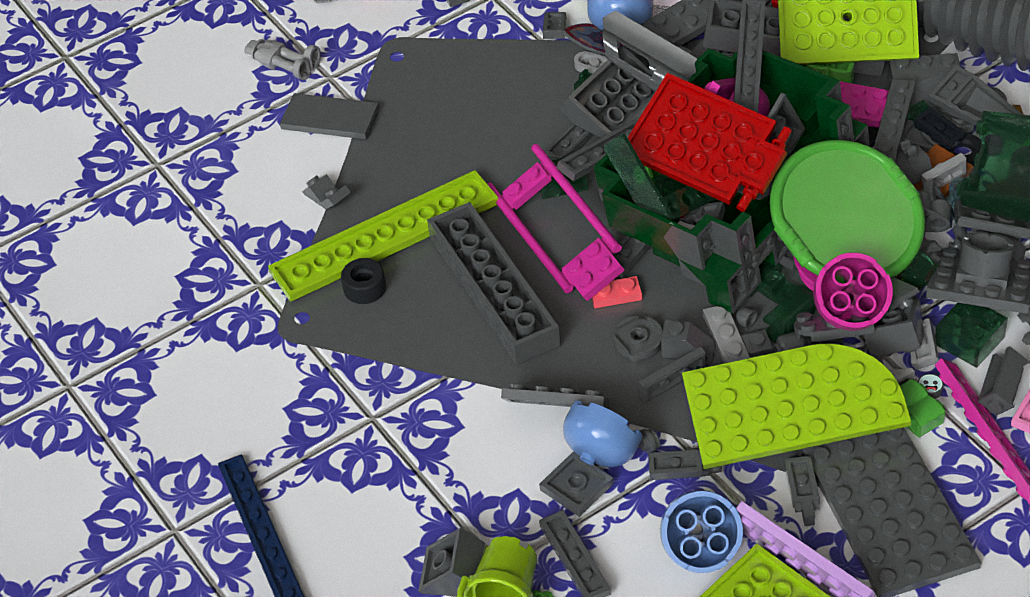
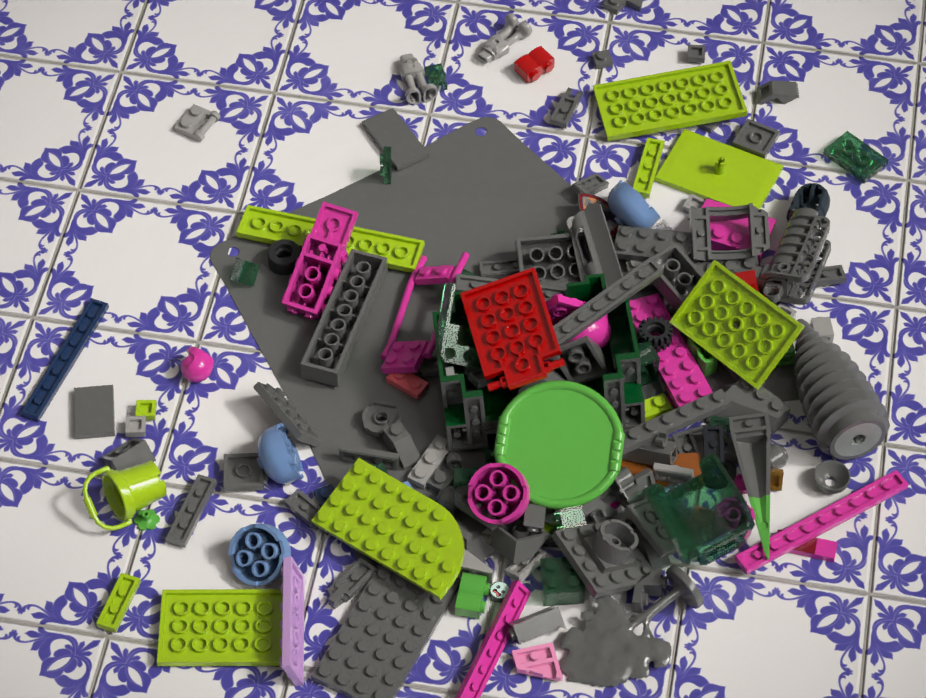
camera: 40 degrees right, 5 degrees up
dark grey slope [302,174,351,209] -> none
dark grey plate [639,429,660,453] -> none
none -> dark grey tile [74,385,115,439]
none -> light grey plate [125,416,146,437]
none -> lime plate [135,400,157,420]
none -> light grey plate [174,104,221,142]
none -> dark pink helmet [181,346,214,383]
none -> clear green panel [230,258,260,286]
none -> dark pink wedge [282,201,359,320]
none -> dark blue plate [314,484,335,507]
none -> clear green plate [380,146,392,184]
none -> clear green plate [424,63,447,90]

